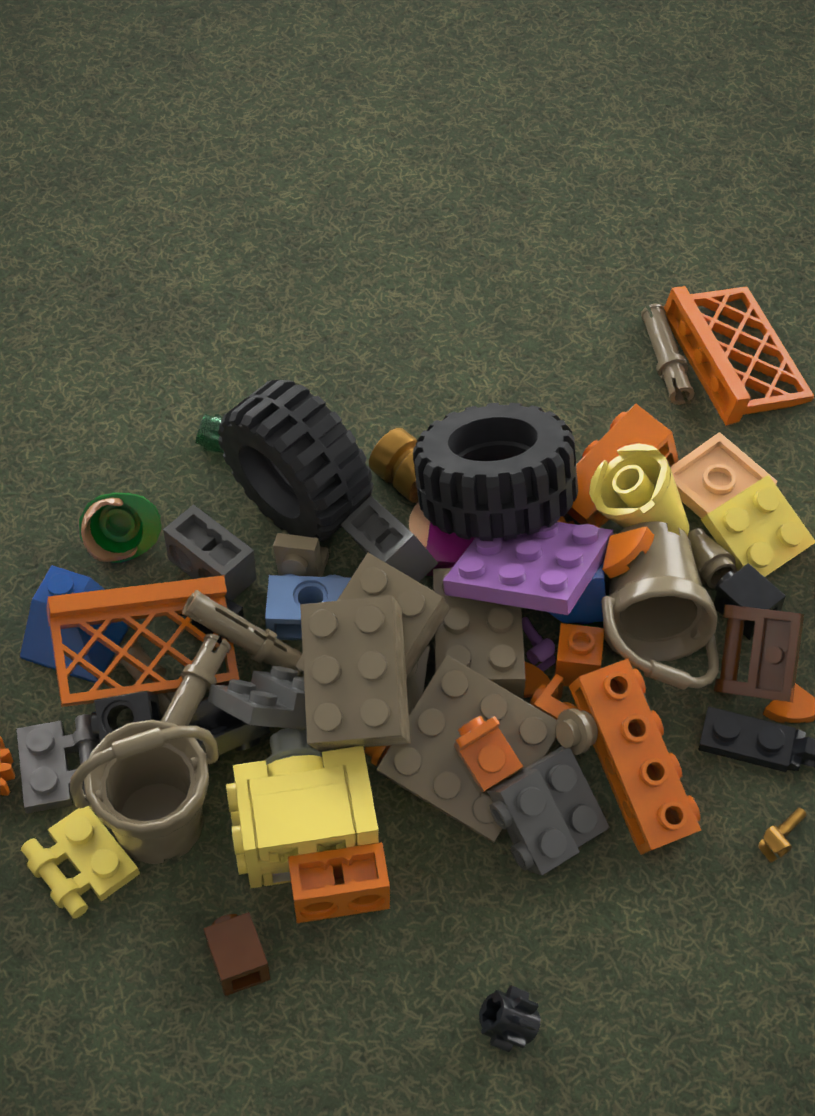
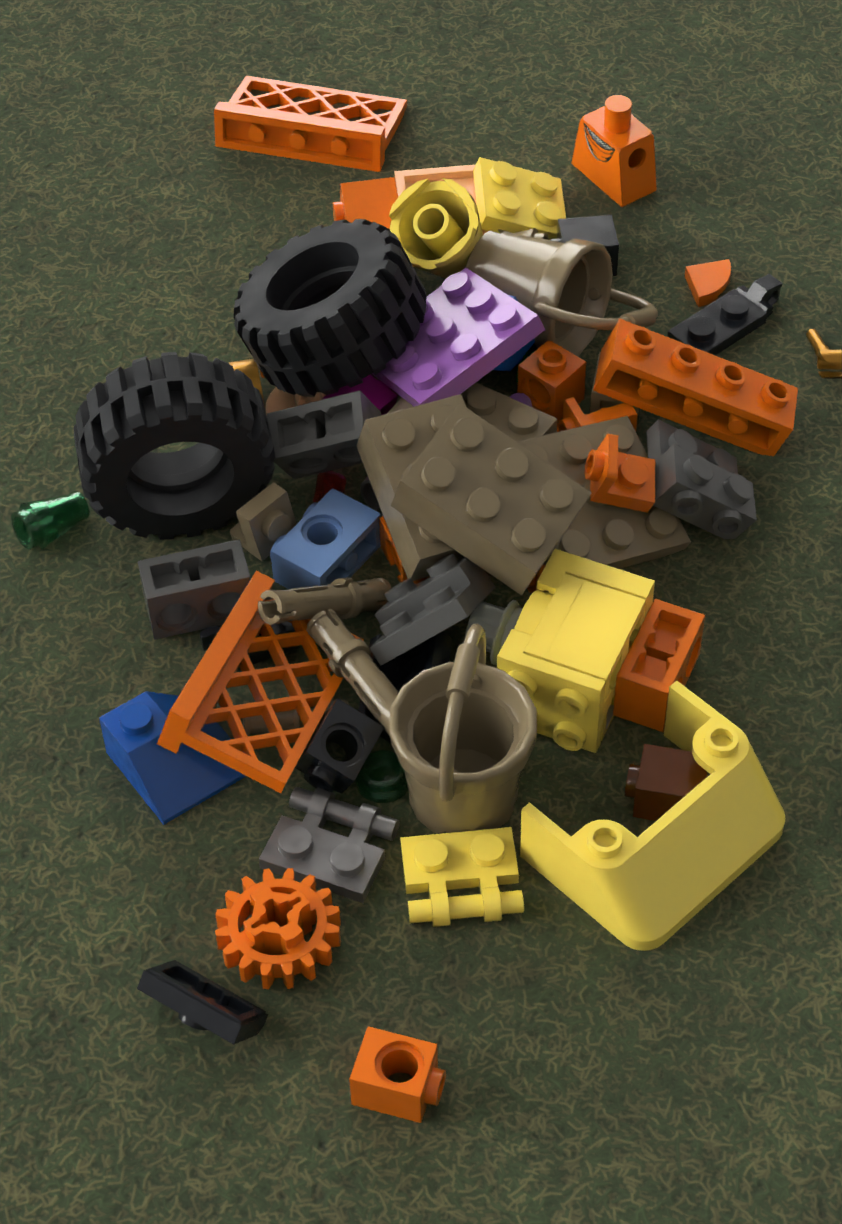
camera: 55 degrees left, 5 degrees down
green piece [79,493,162,563] -> none
dark tan plate [556,708,598,755] -> none
orange tile [602,526,655,579] -> none
dark tan pin [641,303,695,405] -> none
reddish brown plate [714,605,804,702] -> none
none -> light yellow windscreen [520,681,785,951]

